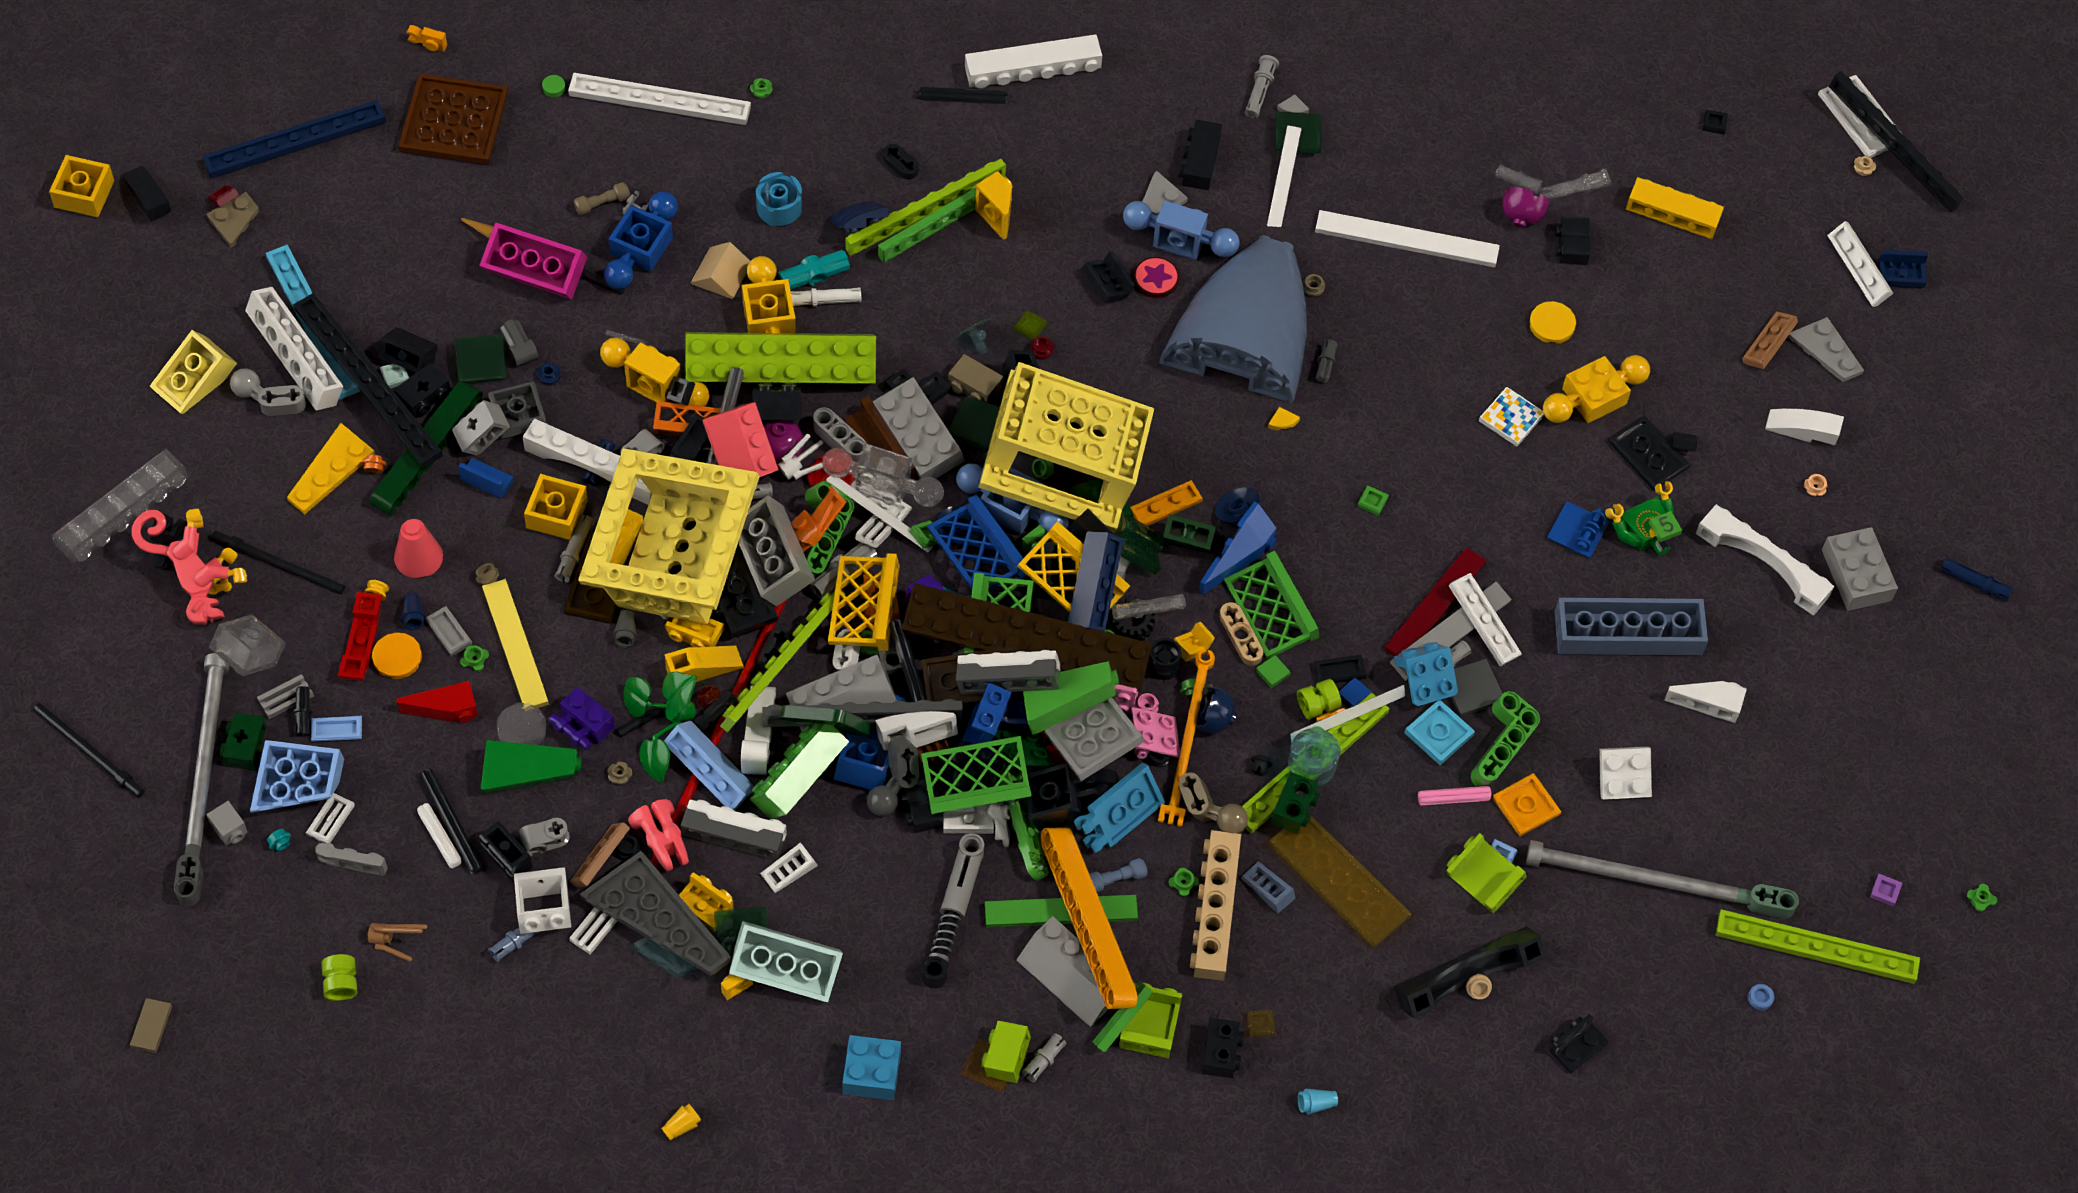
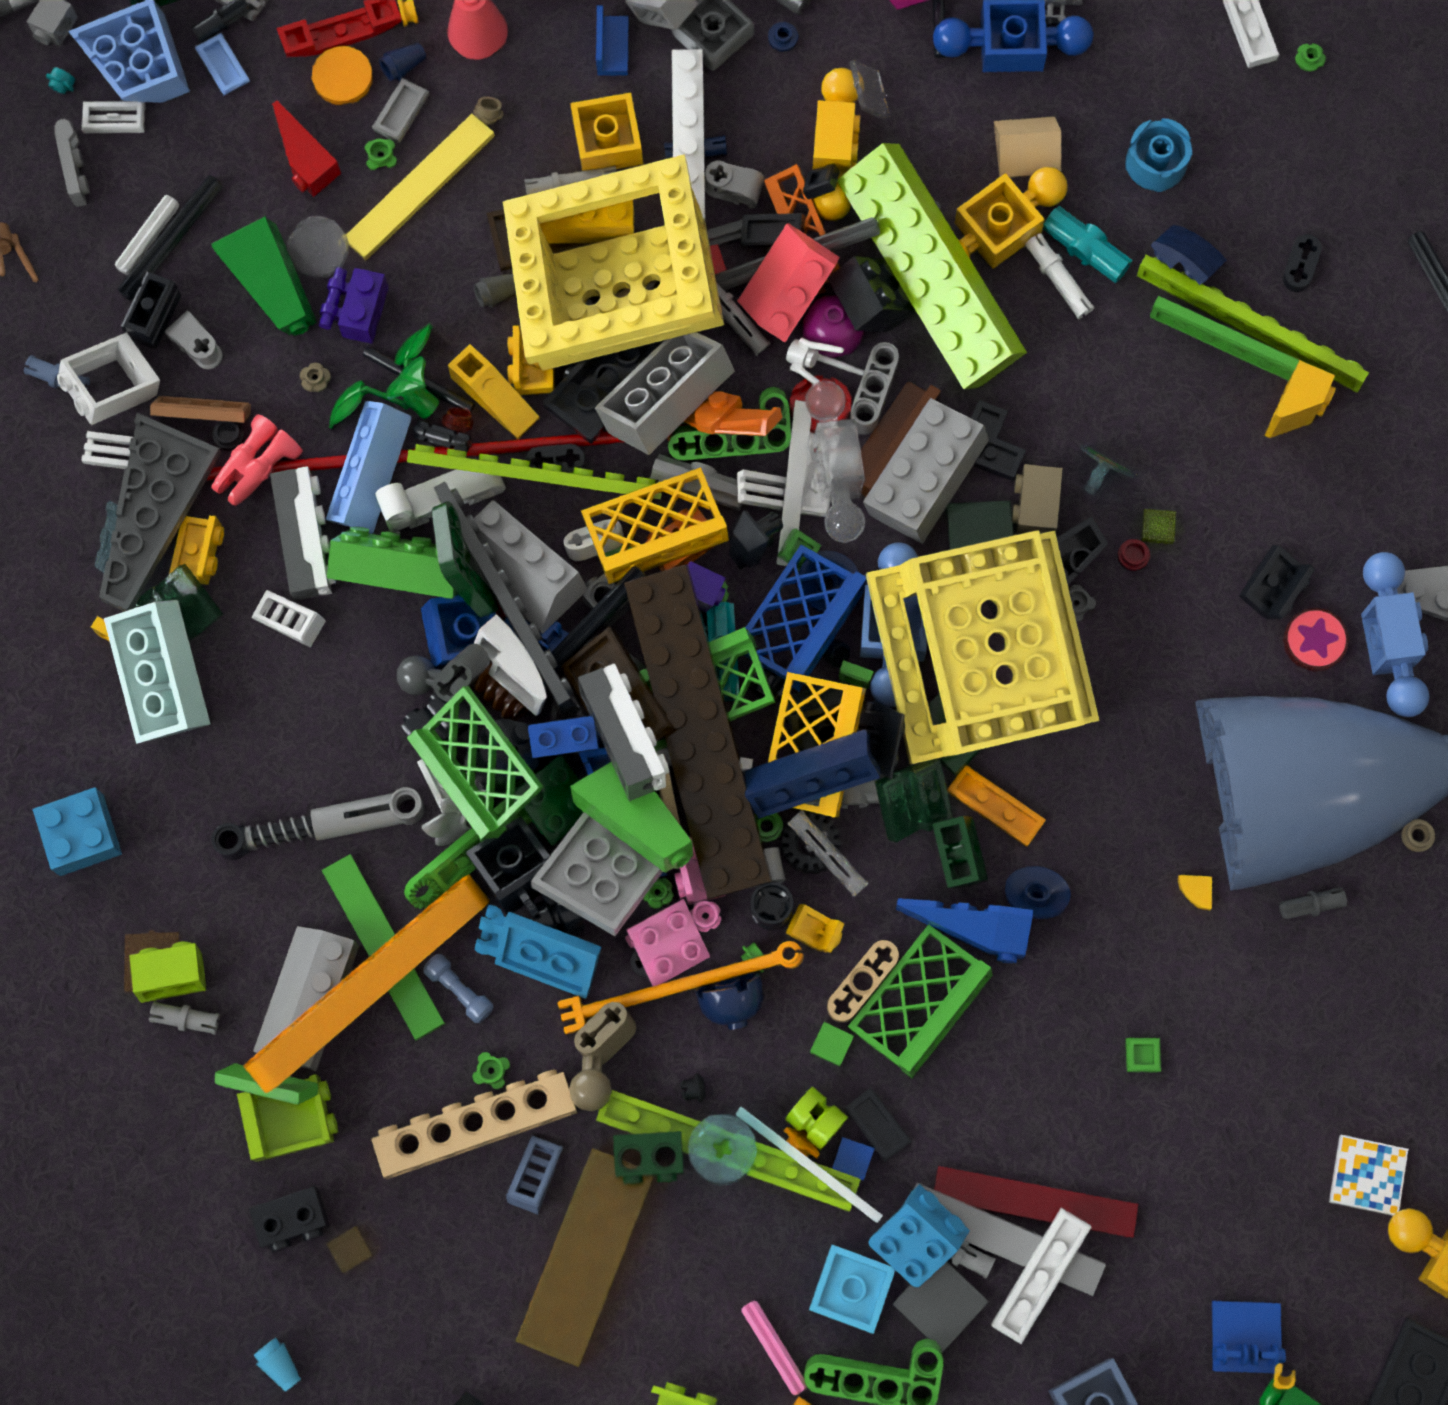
camera: 70 degrees right, 15 degrees up
none -> black connector [728,510,783,570]

